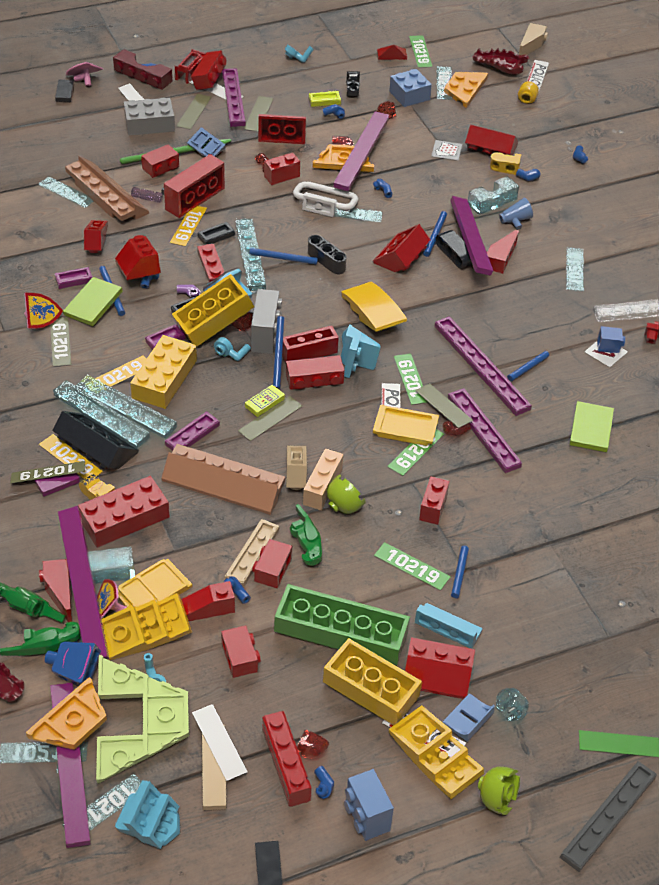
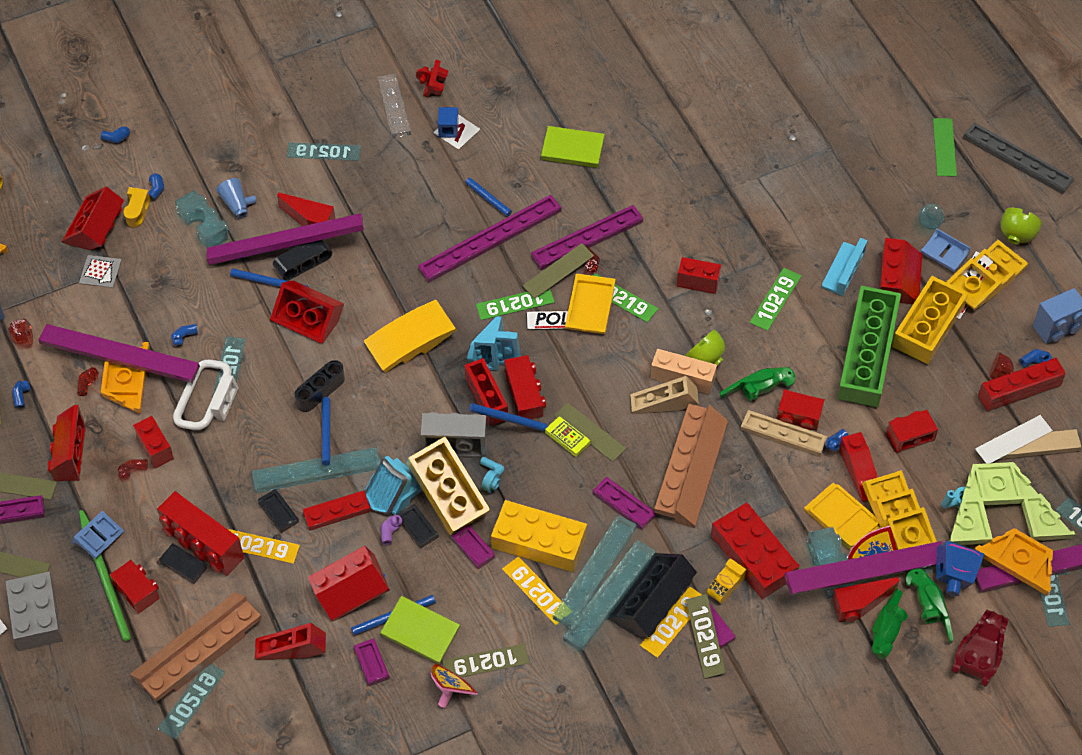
camera: 90 degrees left, 10 degrees up
axle [131,187,163,202] -> none
blue bar [451,546,469,598] -> none

